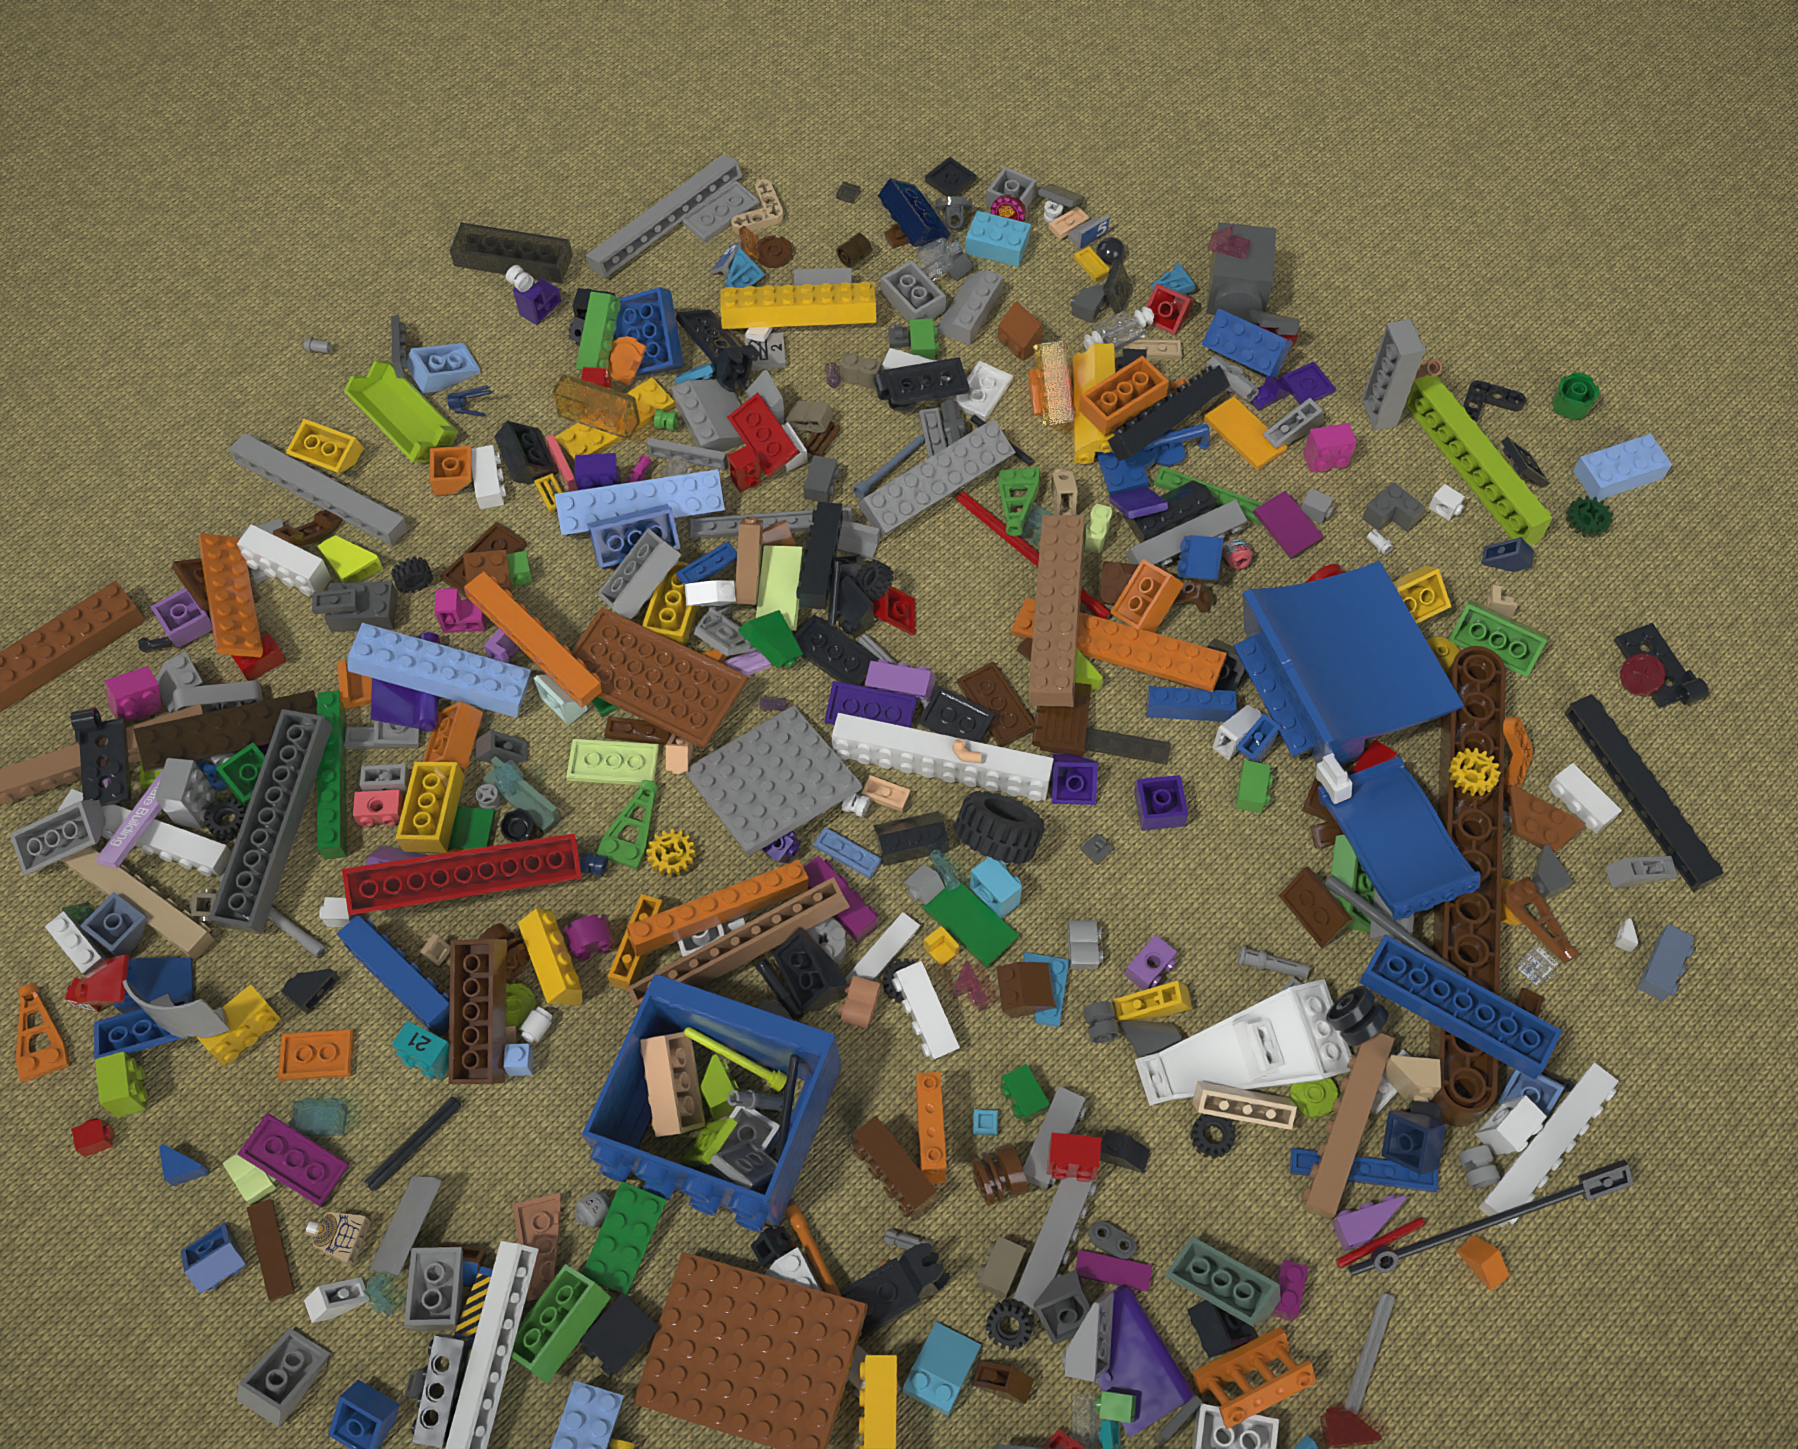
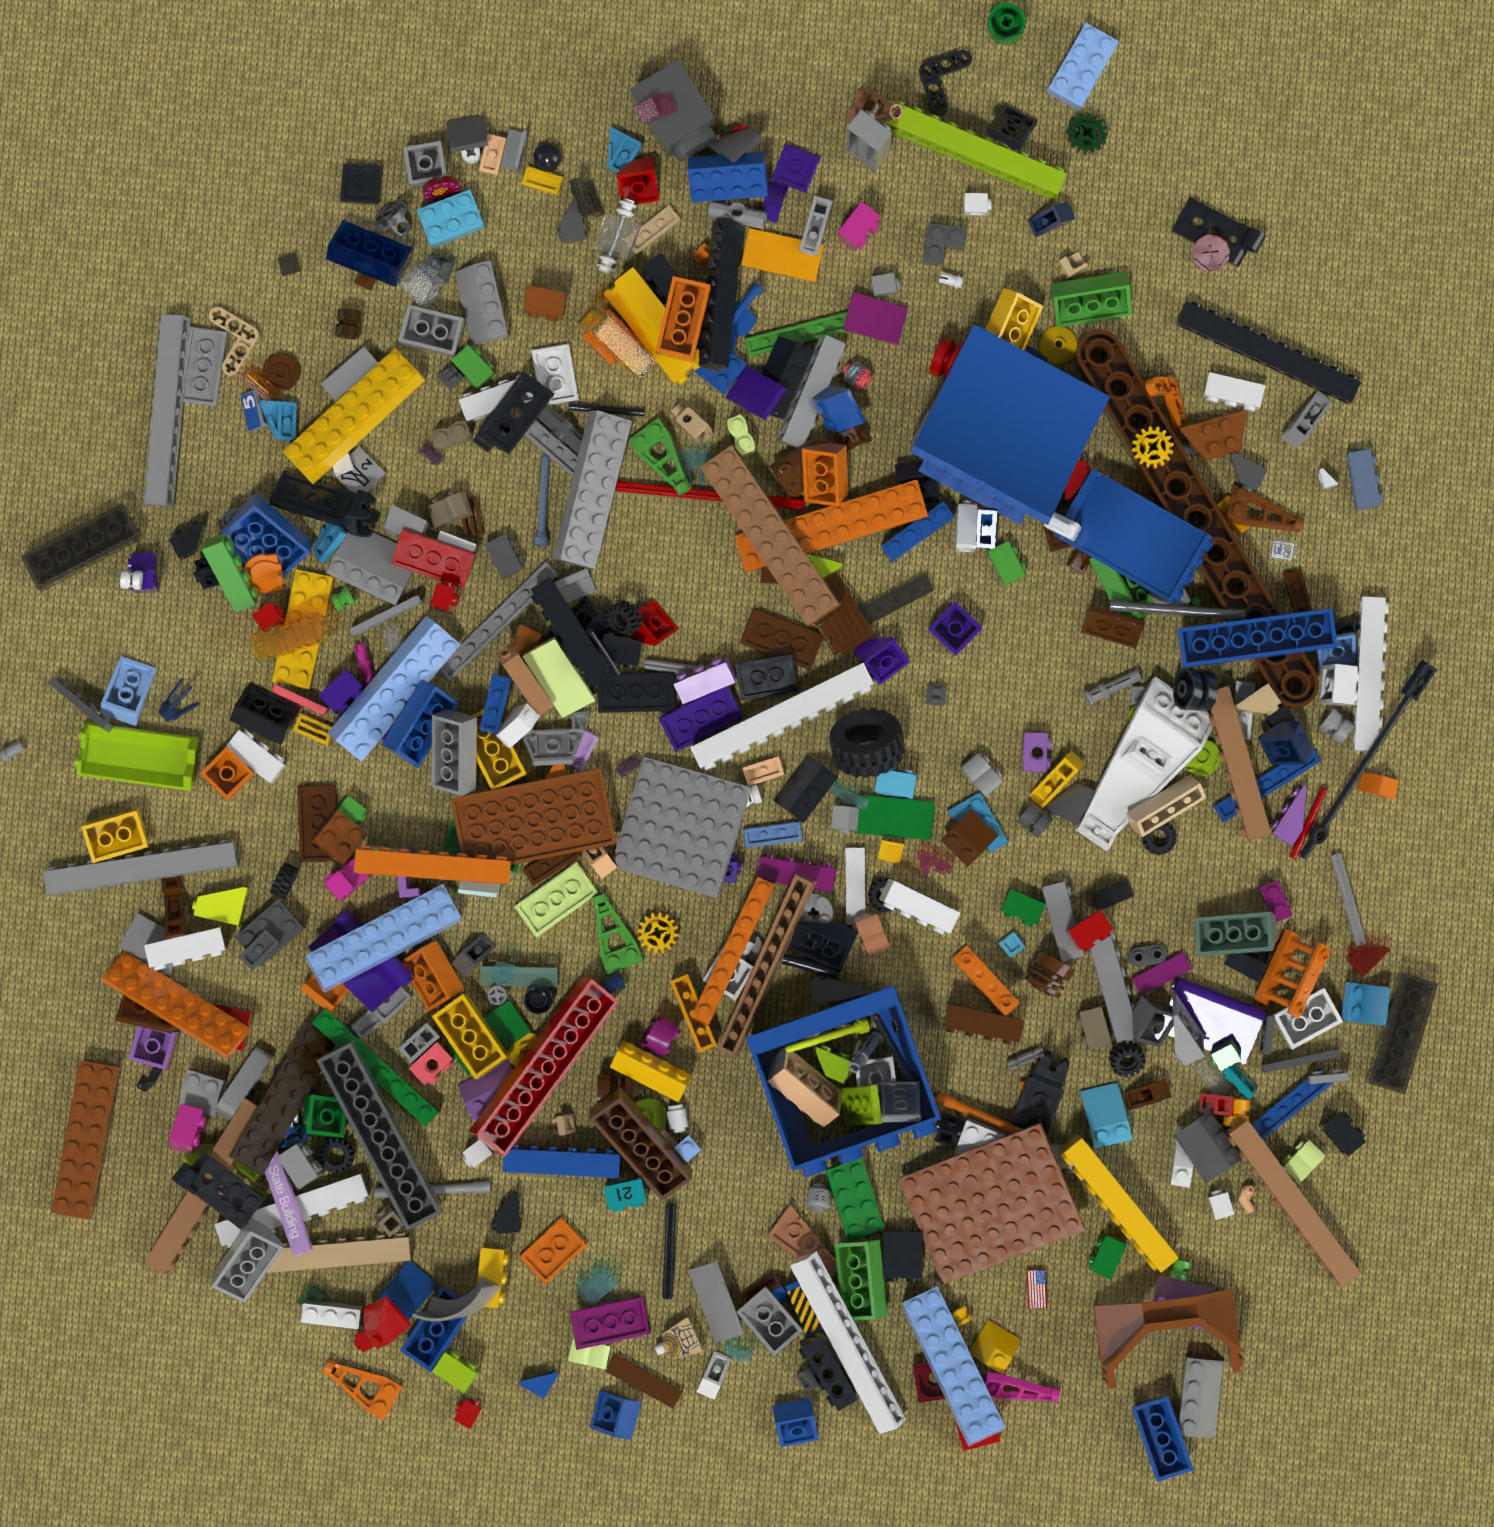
camera: 30 degrees left, 25 degrees up
sand blue slope [80,892,147,957] -> none
light grey slope [237,1328,331,1427] -> none
green slope [738,610,803,668] -> none
light nougat arm [952,739,982,763] -> none

